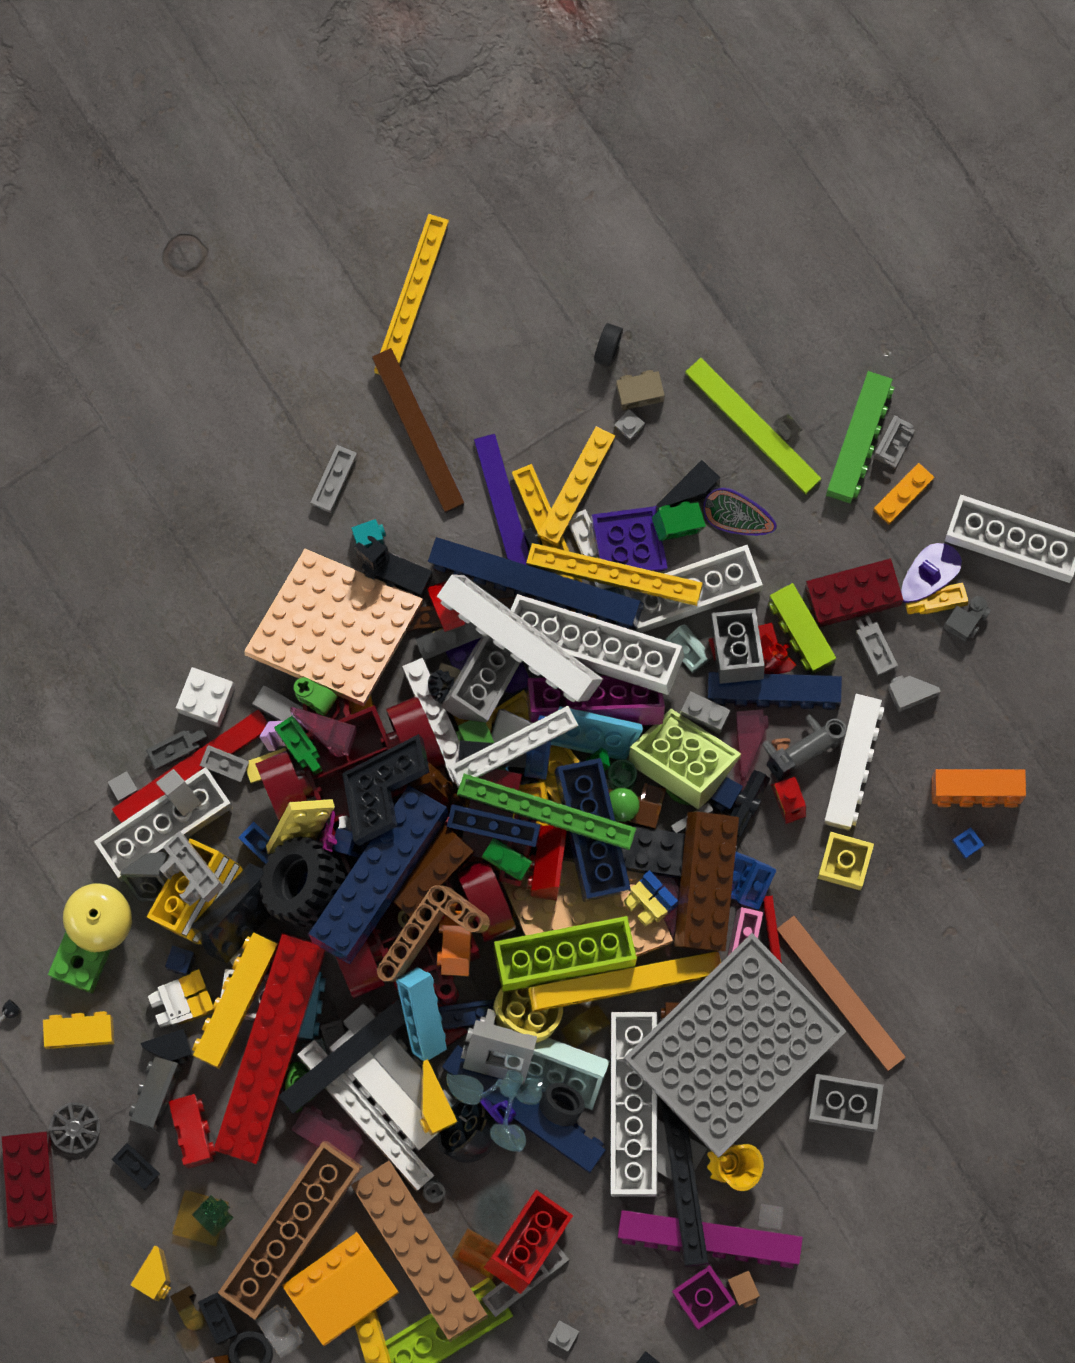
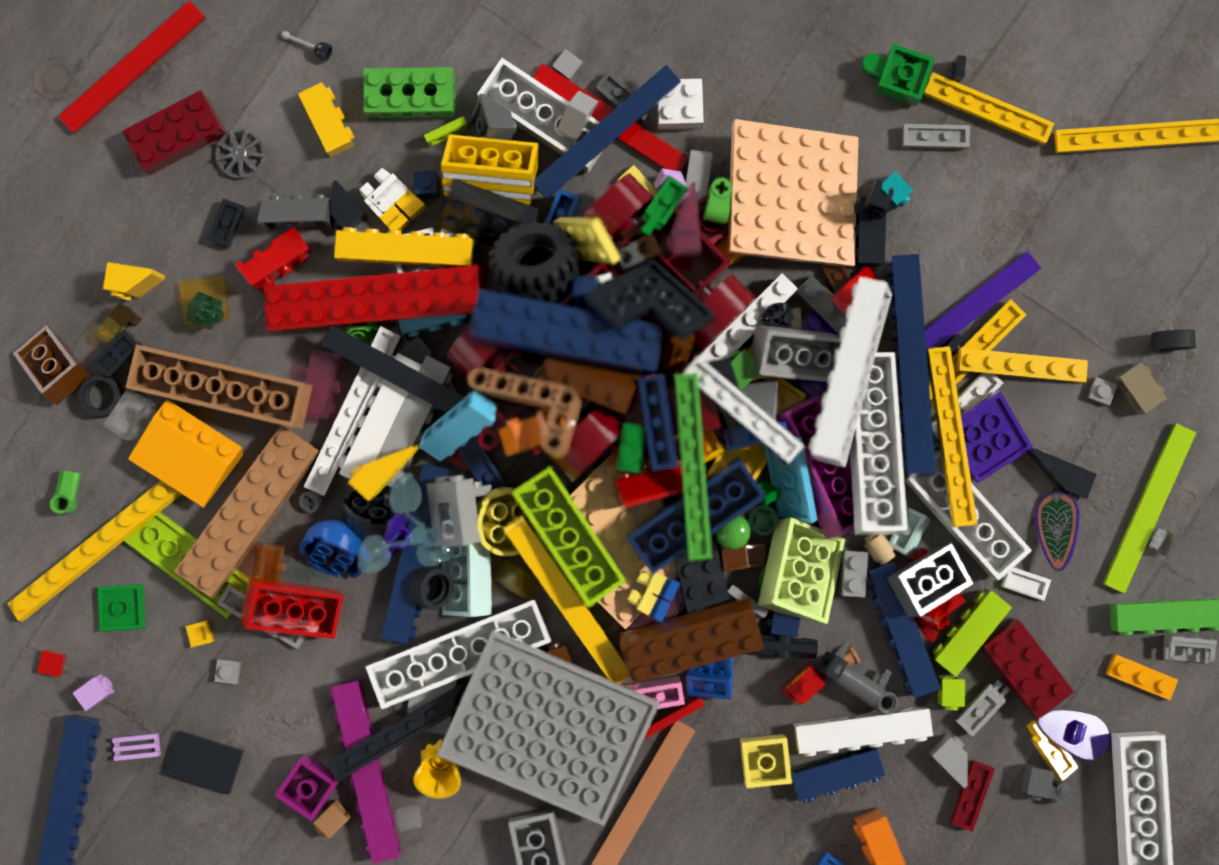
camera: 60 degrees right, 10 degrees up
light yellow cylinder [63,883,132,952] -> none
light grey hinge [159,831,224,906] -> none
light grey plate [200,745,249,782] -> none
magenta piece [318,811,337,852] -> none
reddish brown tile [372,348,464,513] -> none
green brick [652,501,706,542] -> none
clear pink slope [736,710,768,781] -> none
none -> yellow tile [185,620,214,648]
none -> blue cylinder [299,520,369,578]
none -> lime tile [424,116,469,147]
none -> dark blue tile [534,65,681,199]
none -> leg [617,234,663,270]
none -> dark blue brick [790,747,885,803]
none -> green brick [861,44,935,106]
none -> tan brick [863,535,895,565]
none -> yellow plate [923,72,1054,145]
none -> lime brick [937,676,965,710]
none -> dark red plate [950,759,995,832]
none -> black tile [951,55,966,83]
none -> white tile [1000,567,1051,601]

